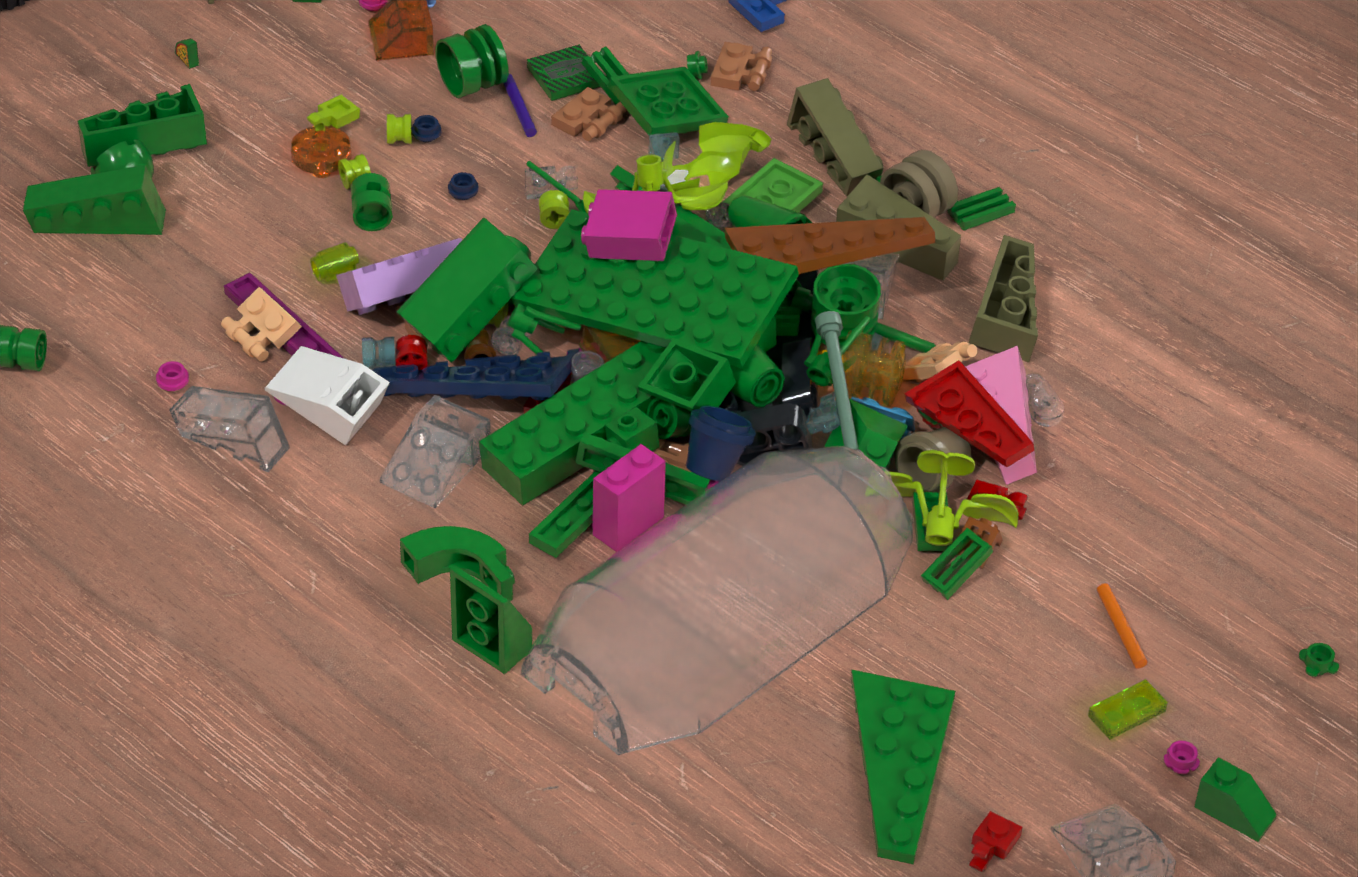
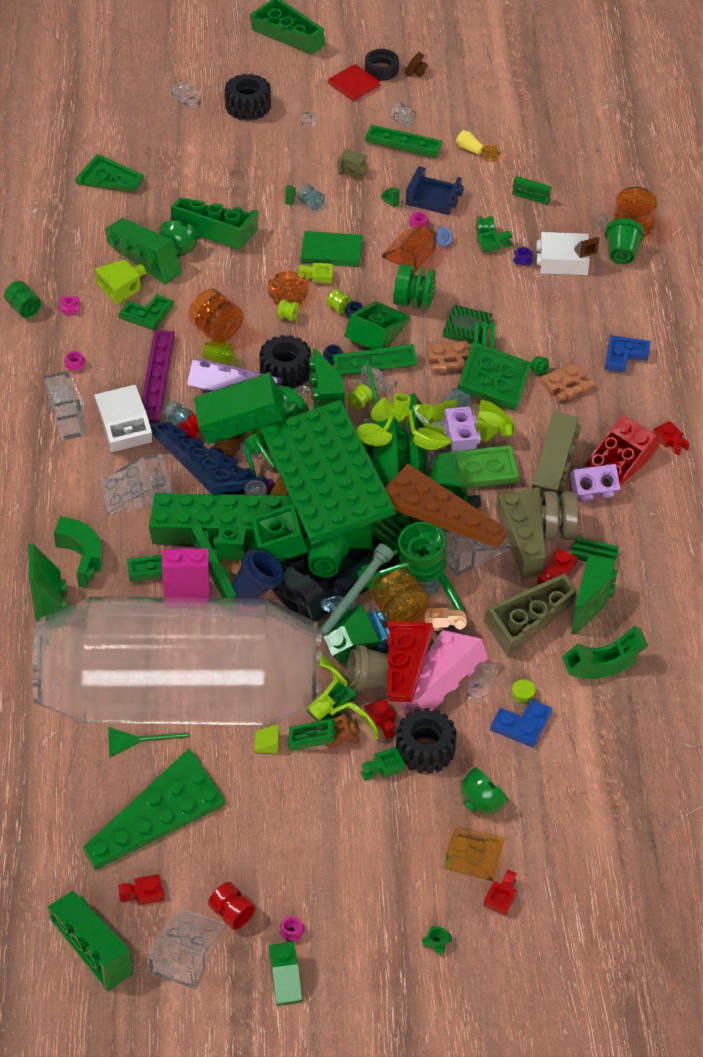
camera: 45 degrees right, 5 degrees up
light nougat plate [221,287,302,362] -> none
green wheel [351,173,393,231] -> none
dark purple bar [503,74,537,137] -> none
dark pink brick [581,189,677,261] -> none
clear neon green plate [1088,679,1168,740] -> none
orange bar [1097,583,1148,669] -> none
none -> dark pink plate [59,296,80,315]
none -> lime torso [95,260,146,305]
none -> green piece [108,727,190,757]
none -> green tile [119,294,174,331]
none -> clear orange wheel [188,288,243,343]
none -> red wheel [208,882,256,930]
none -> lime slope [254,725,279,754]
none -> black tyre [259,335,311,389]
none -> clear light blue wheel [298,184,325,210]
none -> green tile [301,231,363,267]
none -> green slope [309,348,344,409]
none -> green plate [332,344,417,376]
none -> green slope [344,301,411,350]
none -> green plate [360,747,406,781]
none -> black tyre [396,708,457,774]
none -> lavender brick [443,407,480,451]
none -> clear yellow slope [445,826,505,882]
none -> green cylinder [461,767,509,815]
none -> red plate [483,869,517,916]
none -> blue plate [490,699,553,748]
none -> lime tile [511,679,535,703]
none -> red plate [537,548,578,584]
none -> green arch [562,626,648,679]
none -> lavender brick [569,464,620,501]
none -> green slope [571,554,618,635]
none -> red slope [584,414,661,486]
none -> red plate [653,421,690,455]

